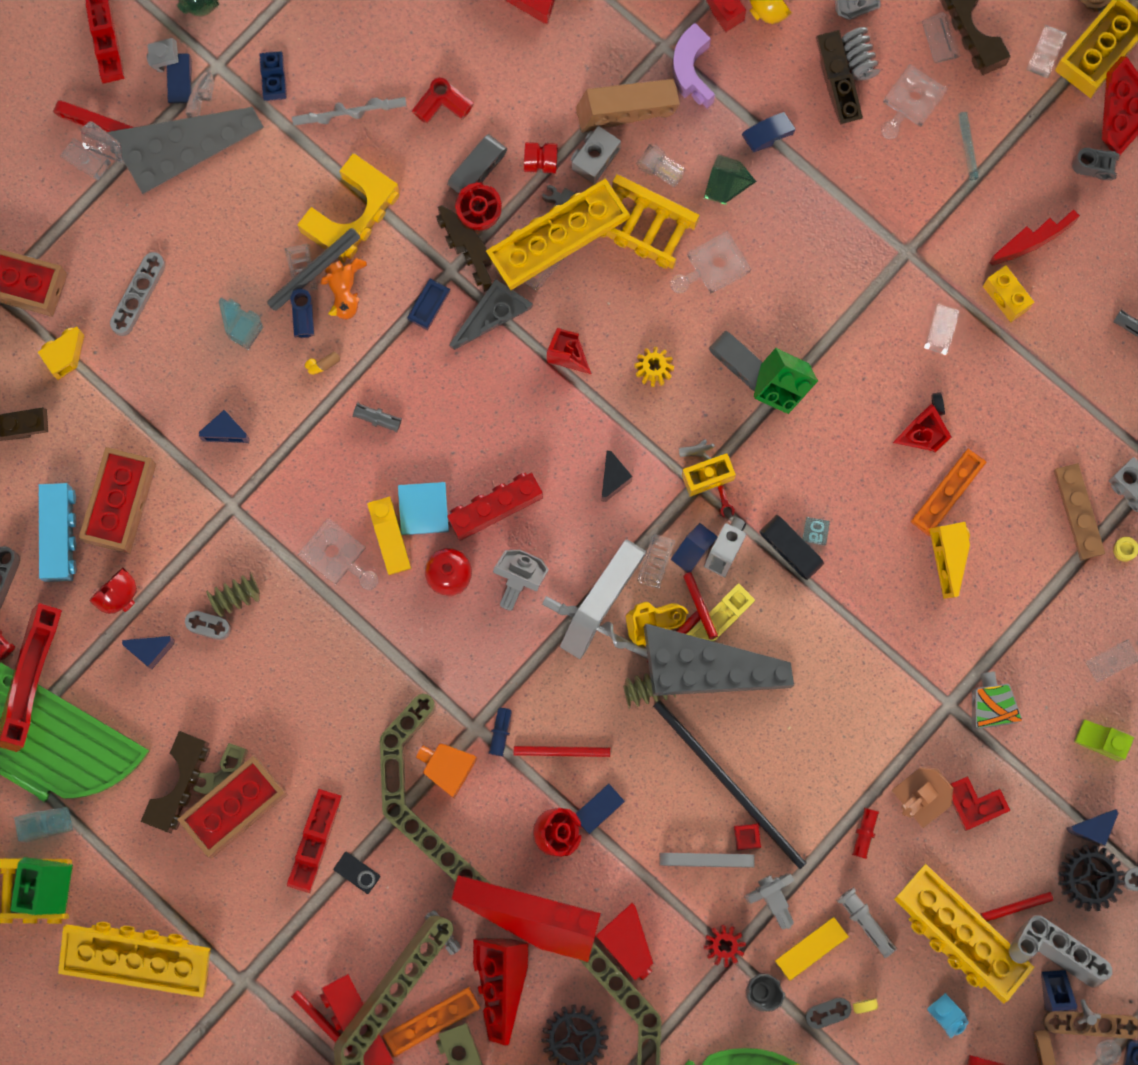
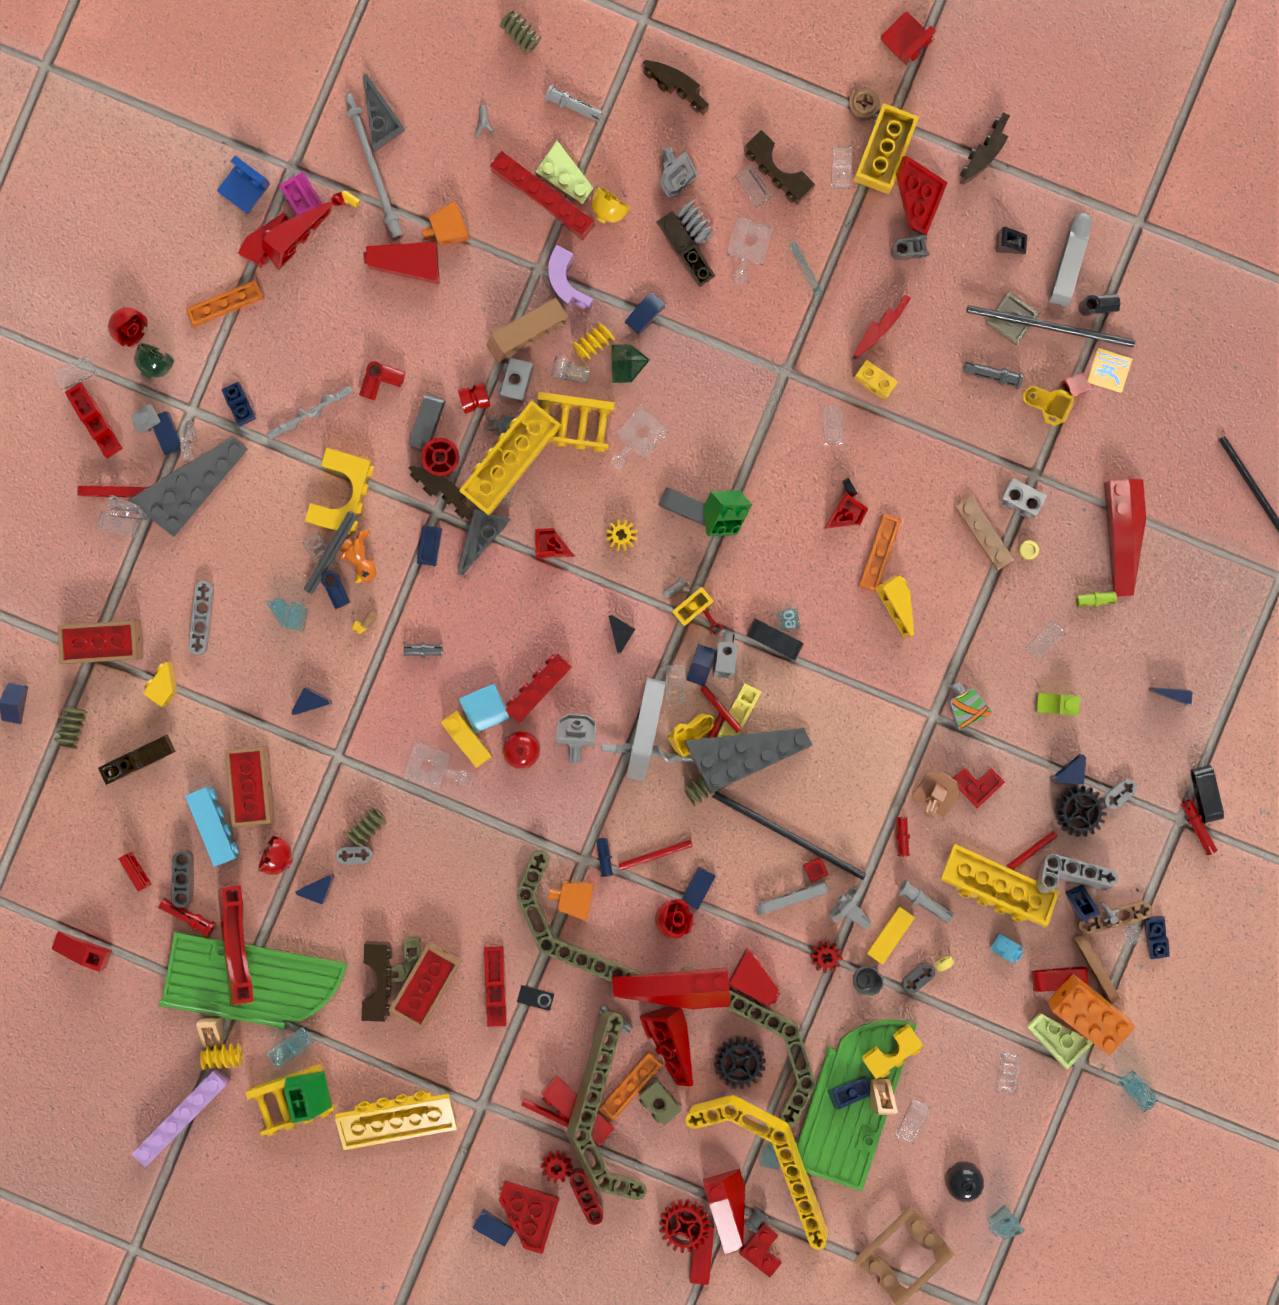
camera: 25 degrees left, 10 degrees up
none -> yellow piece [572,323,615,364]

